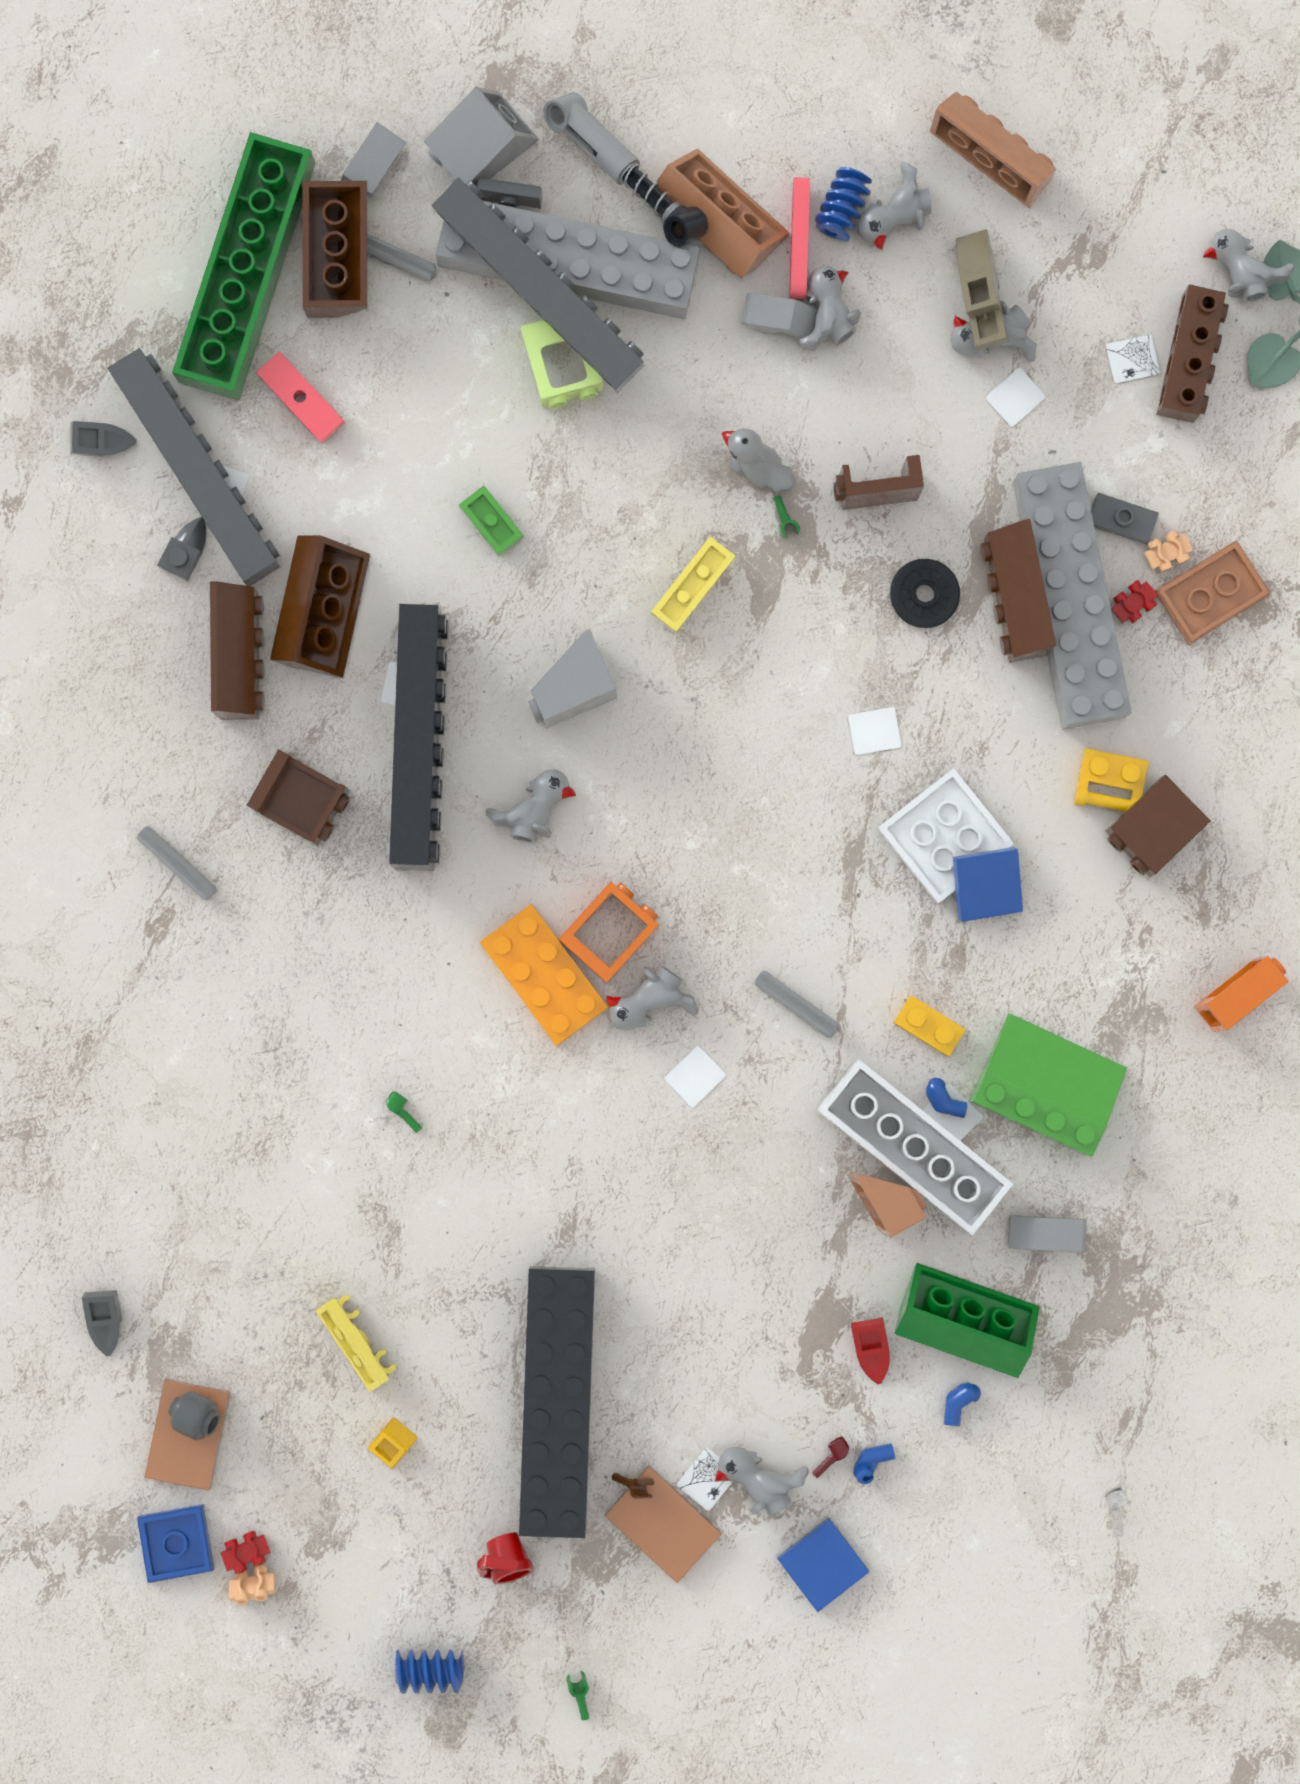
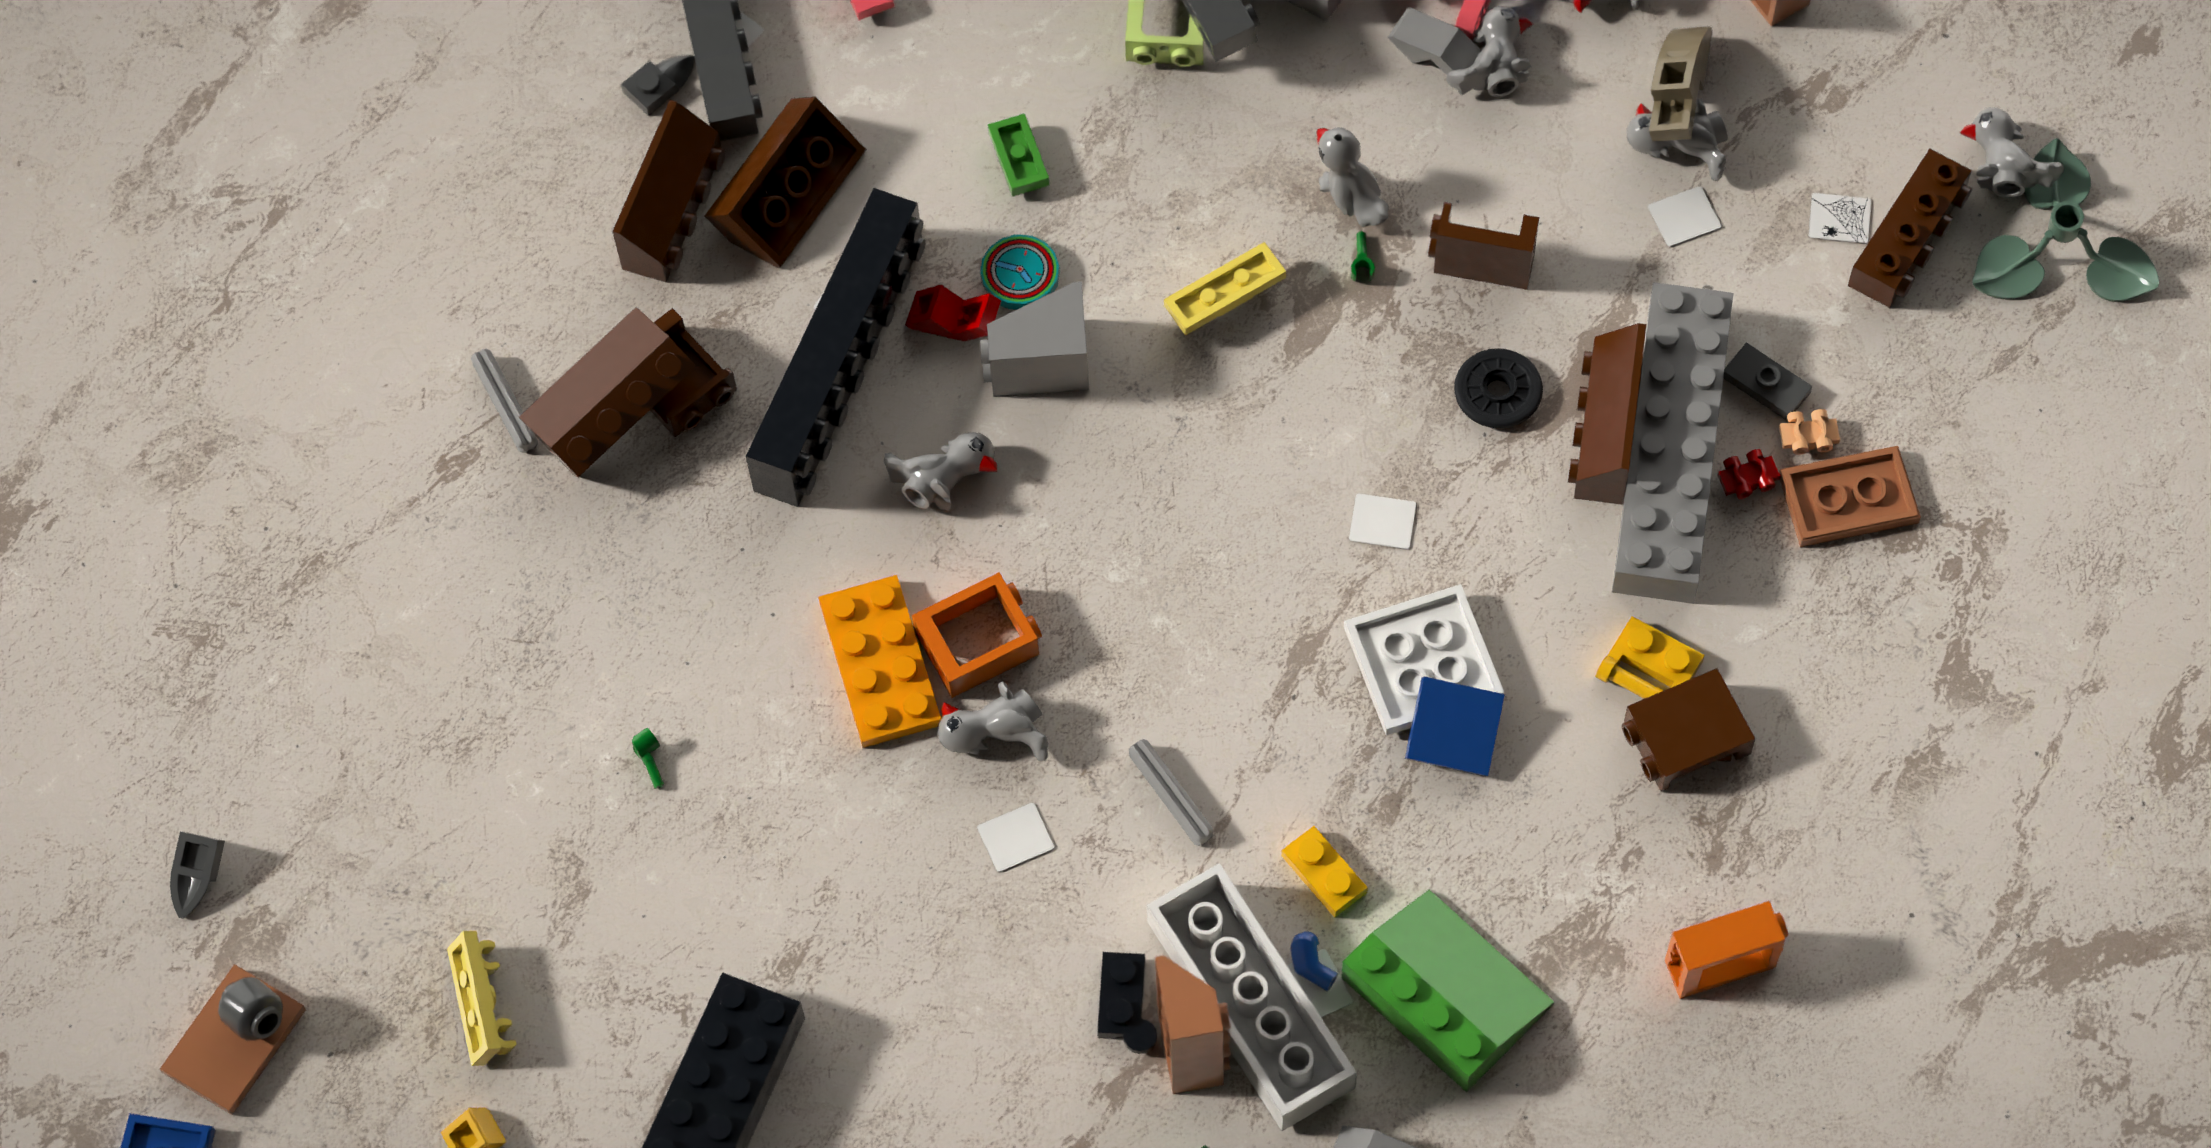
camera: 25 degrees right, 20 degrees down
none -> reddish brown slope [518,307,696,477]
none -> red slope [905,284,1001,342]
none -> tile [980,234,1060,310]
none -> black hinge [1097,952,1157,1054]

